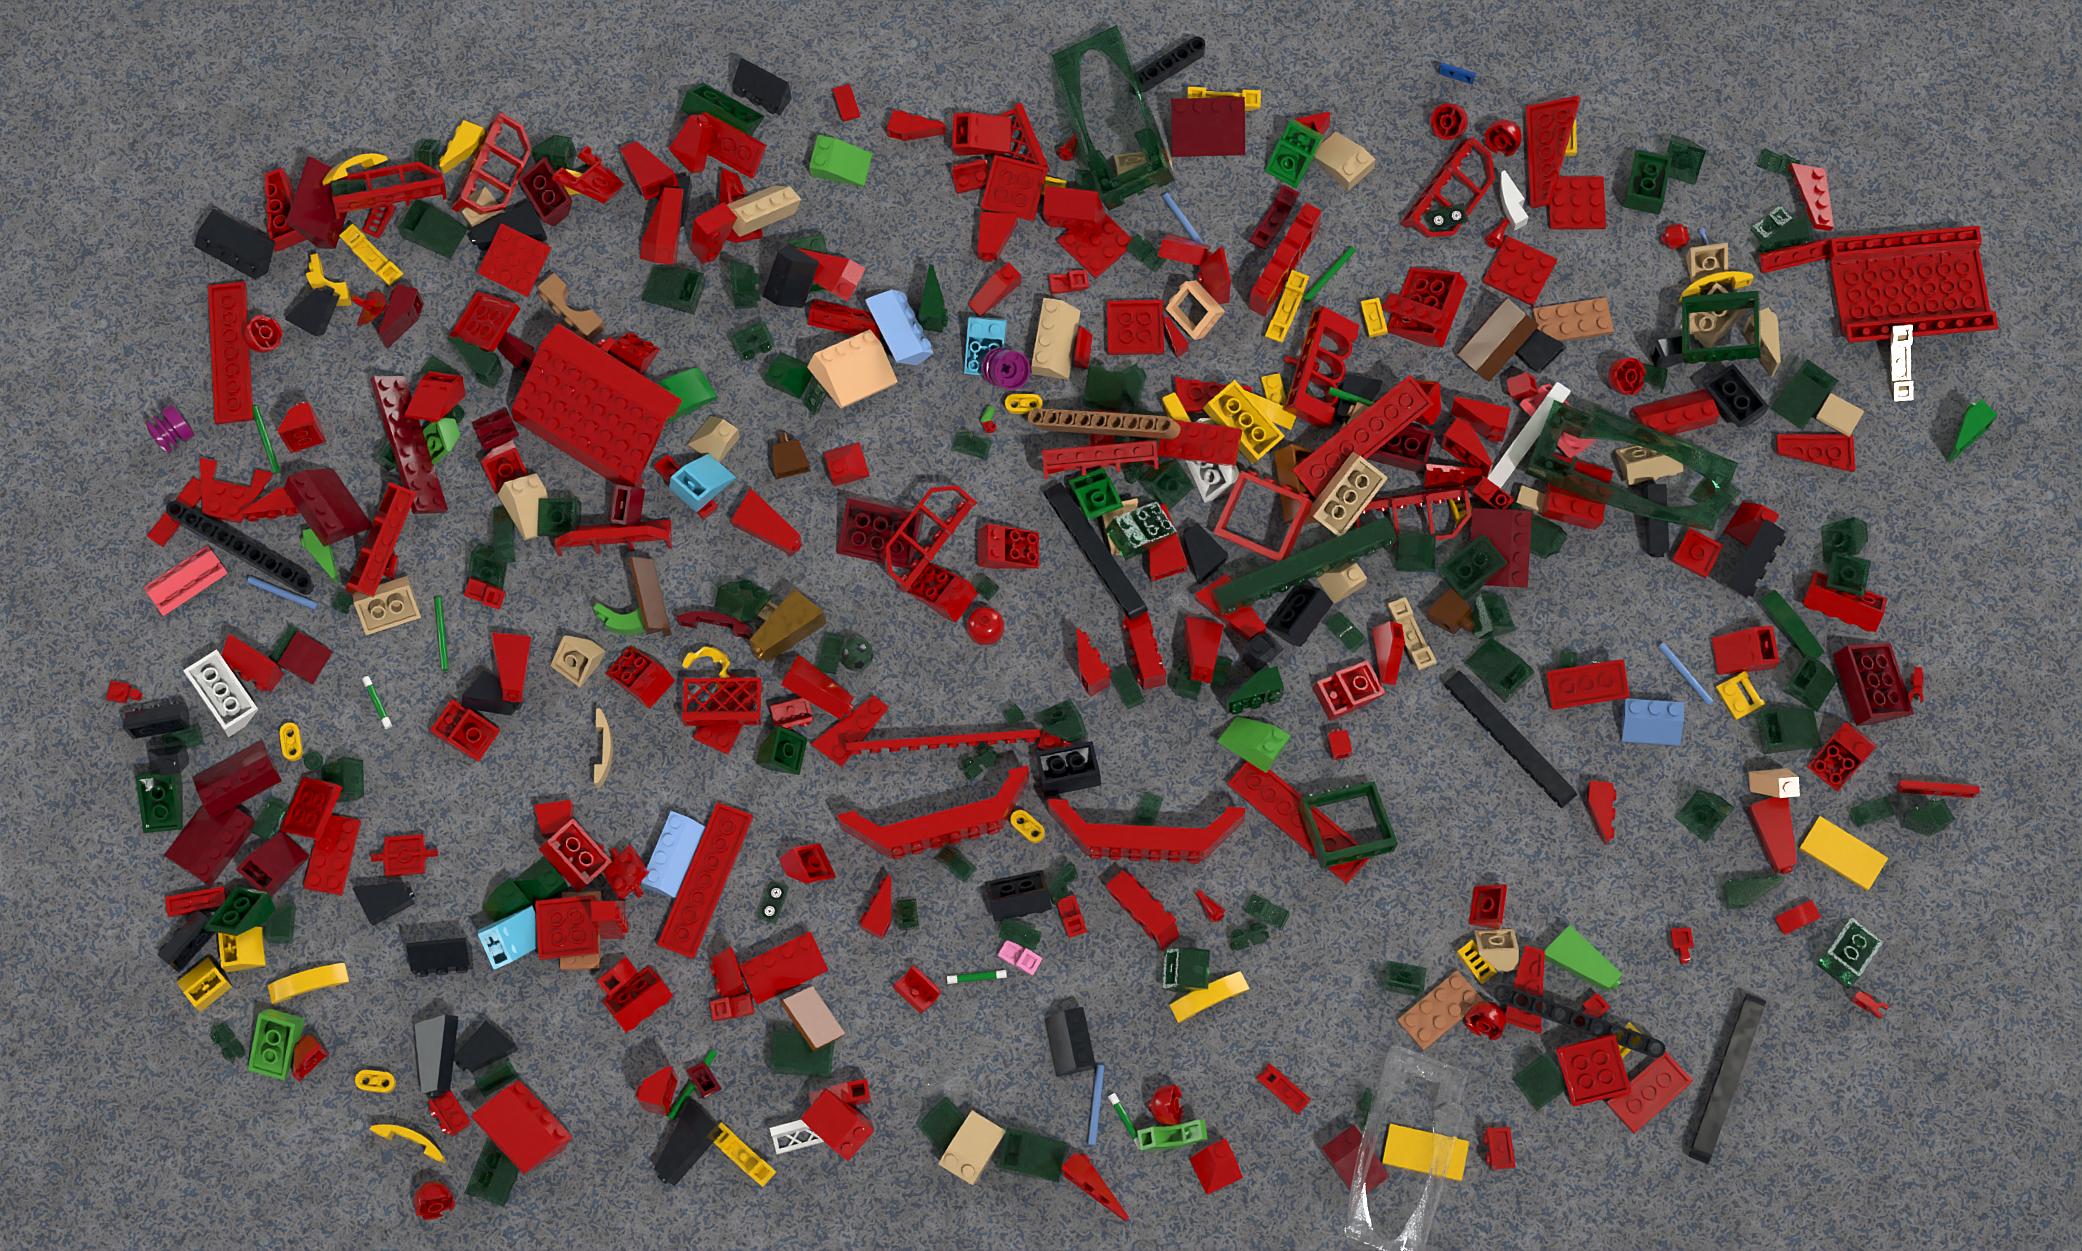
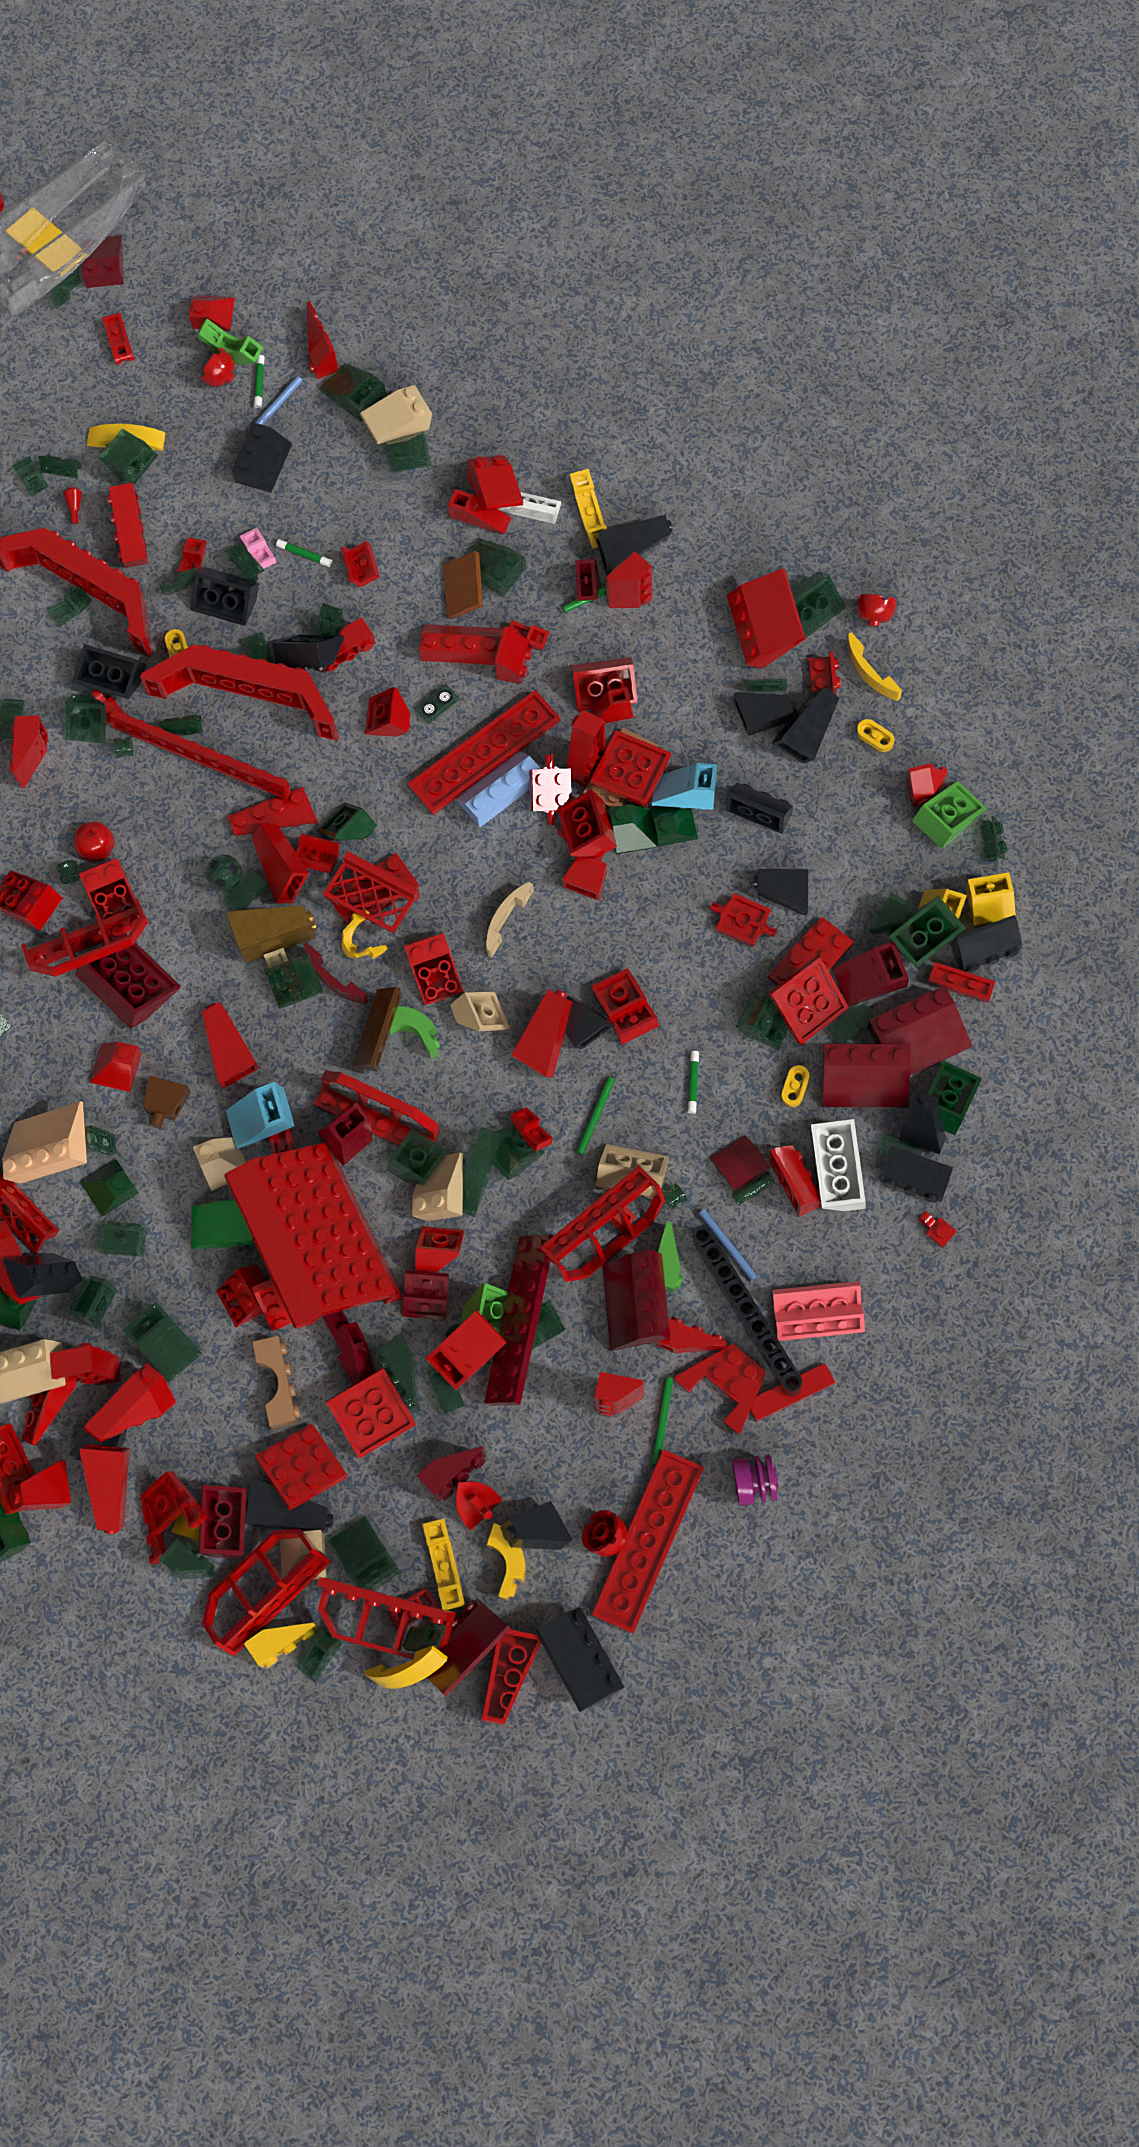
camera: 145 degrees left, 0 degrees up
yellow slope [268,963,349,1004] -> none
clear green plate [303,751,323,771] -> none
none -> black slope [272,634,344,671]

